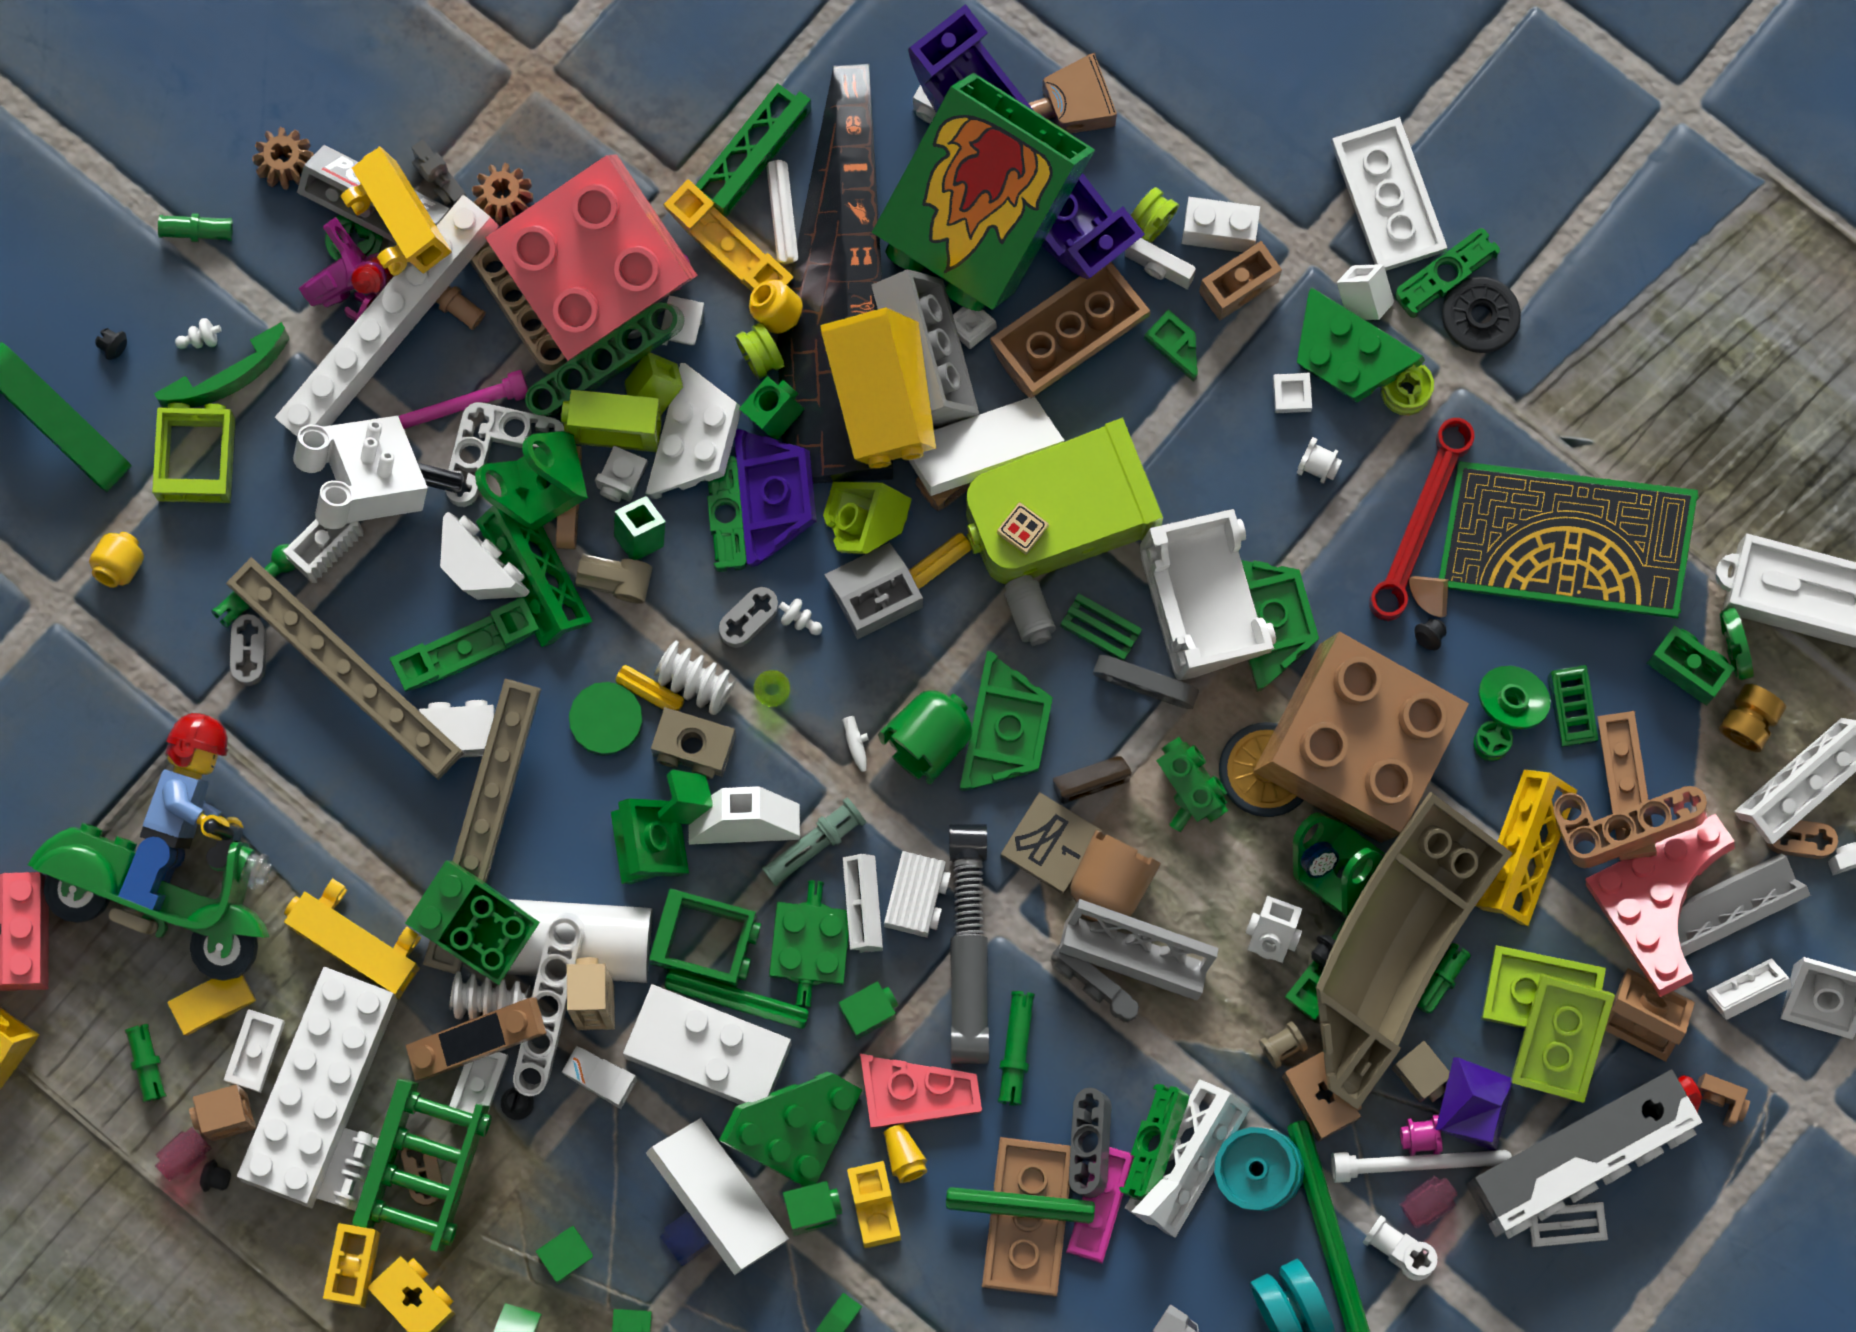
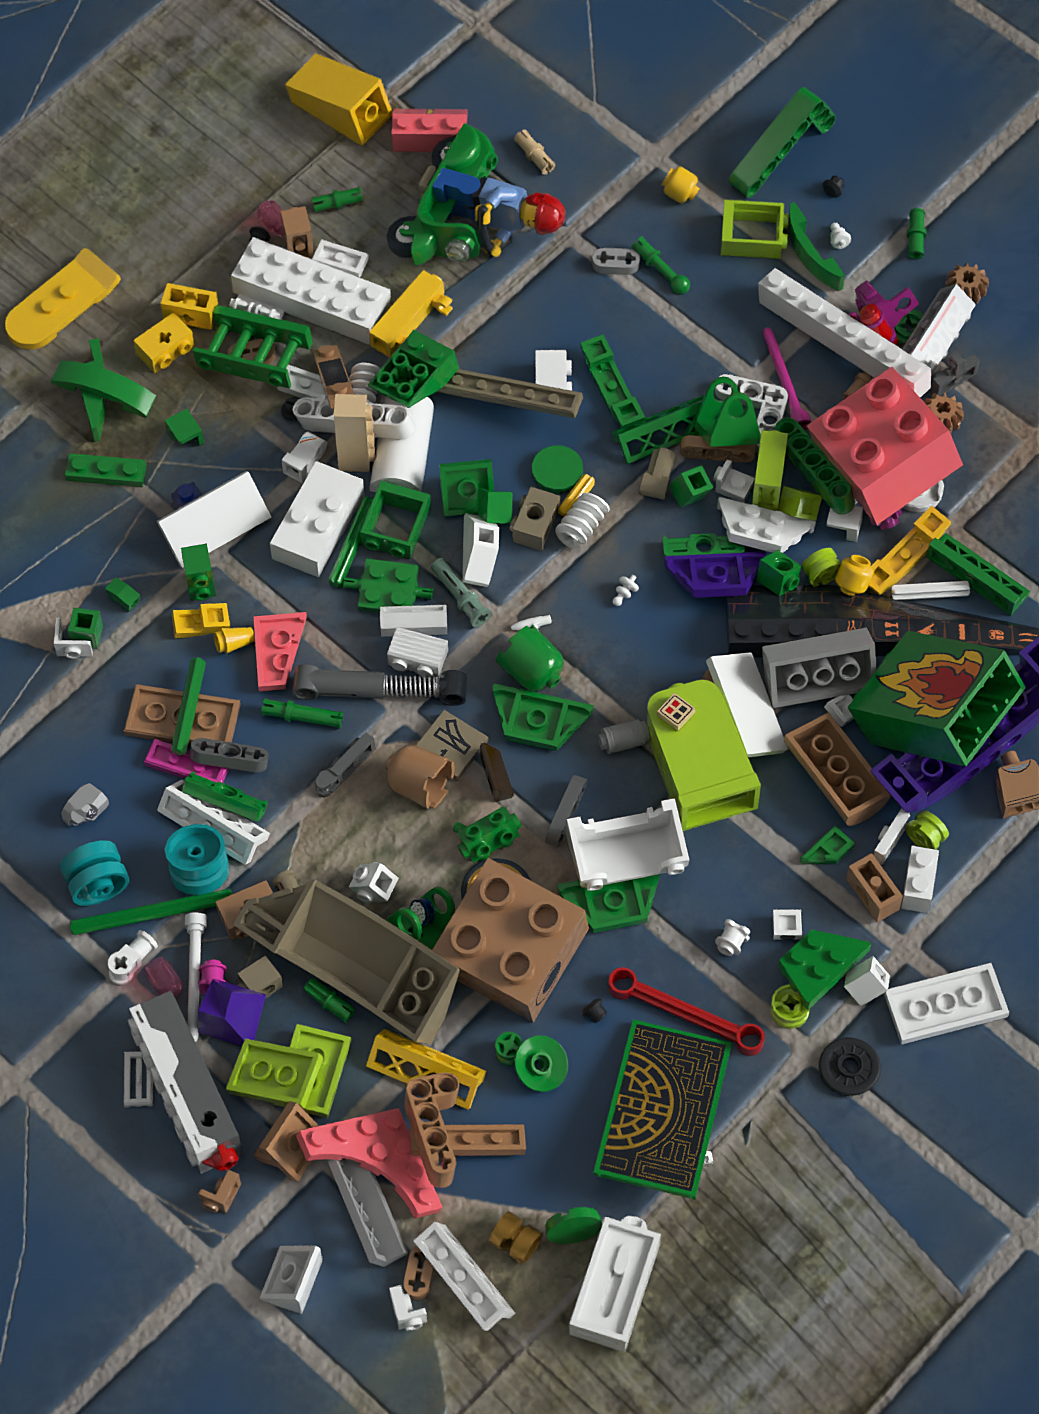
camera: 95 degrees right, 15 degrees down
yellow slope [167,975,256,1036] -> none
dark tan tile [226,557,464,780] -> none
white brick [283,519,363,583] -> none
white piece [293,415,464,529] -> none
yellow brick [341,146,452,276] -> none
white slope [440,512,530,600] -> none
light grey beam [719,587,778,648] -> none
green plate [719,1072,862,1187] -> none
clear neon green plate [754,670,790,707] -> none
yellow slope [820,307,936,468] -> none
lime slope [823,482,912,554] -> none
light grey slope [824,542,923,640] -> none
green brick [838,981,899,1040] -> none
yellow axle [909,533,971,589] -> none
light grey fence [1058,899,1219,1001] -> none
green tile [1060,593,1142,661] -> none
white piece [1132,1179,1182,1228] -> none
green piece [1395,228,1500,318] -> none
medium nougat tile [1409,576,1448,617] -> none
green slope [1547,665,1598,747] -> none
green brick [1646,625,1735,706] -> none
white plate [1707,958,1792,1020] -> none
none -> tan pin [514,130,555,175]

